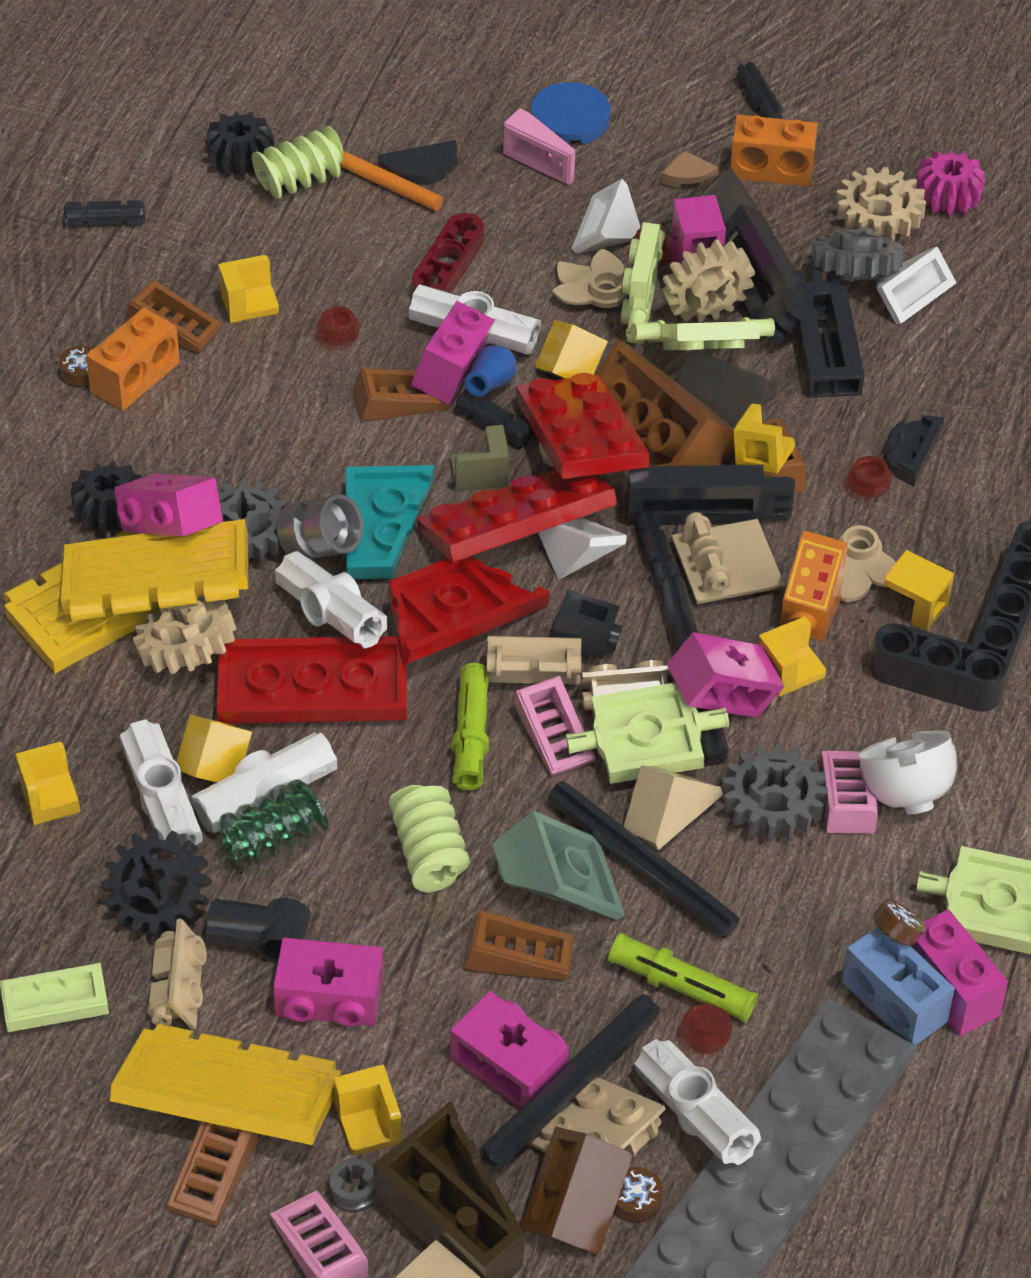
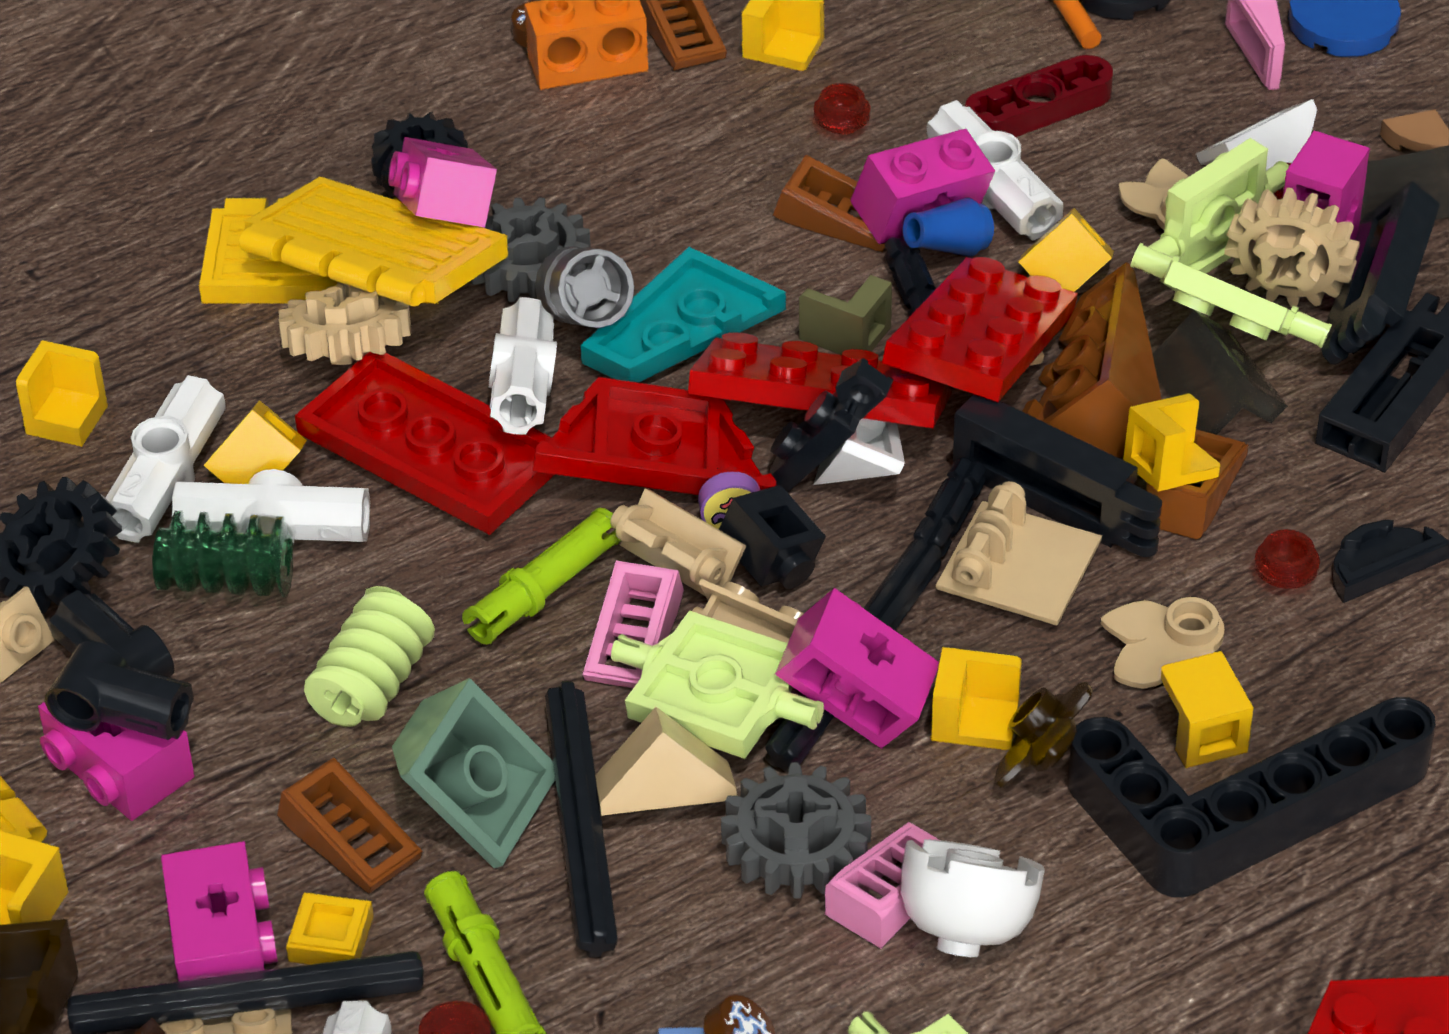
camera: 40 degrees right, 5 degrees down
orange slope [780,530,848,642] -> none
none -> black piece [45,641,194,740]
none -> yellow tile [286,892,374,965]
none -> tile [698,472,760,529]
none -> black hinge [769,358,893,492]
none -> dark brown plate [994,682,1093,788]

